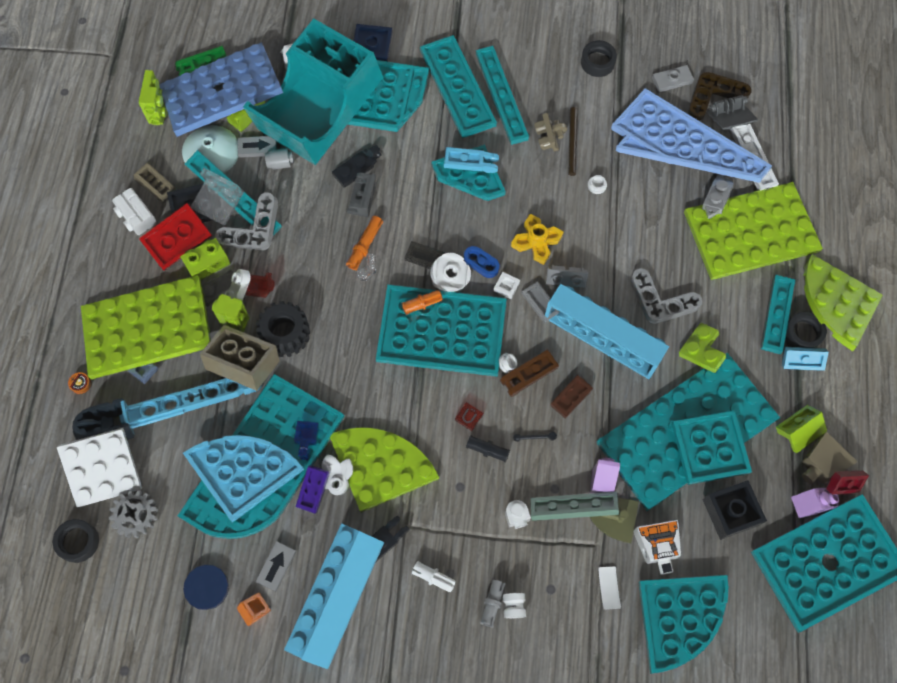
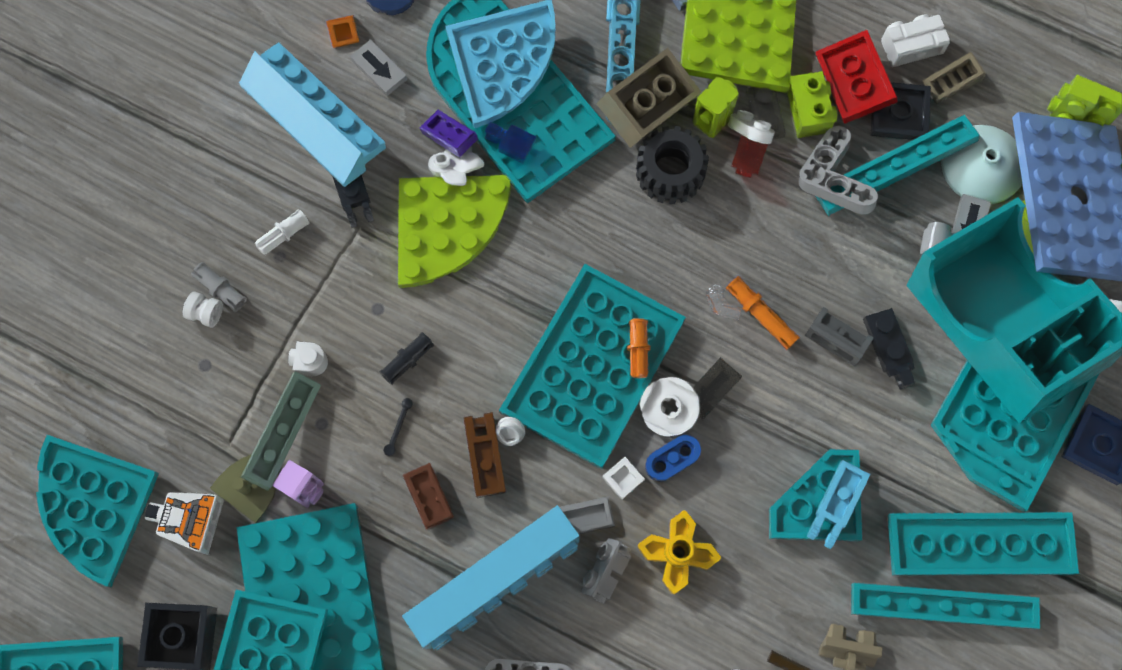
camera: 115 degrees right, 5 degrees up
clear bracket [191,168,244,225] -> none
clear red tile [455,402,484,431] -> none
white sticker [599,566,621,610] -> none

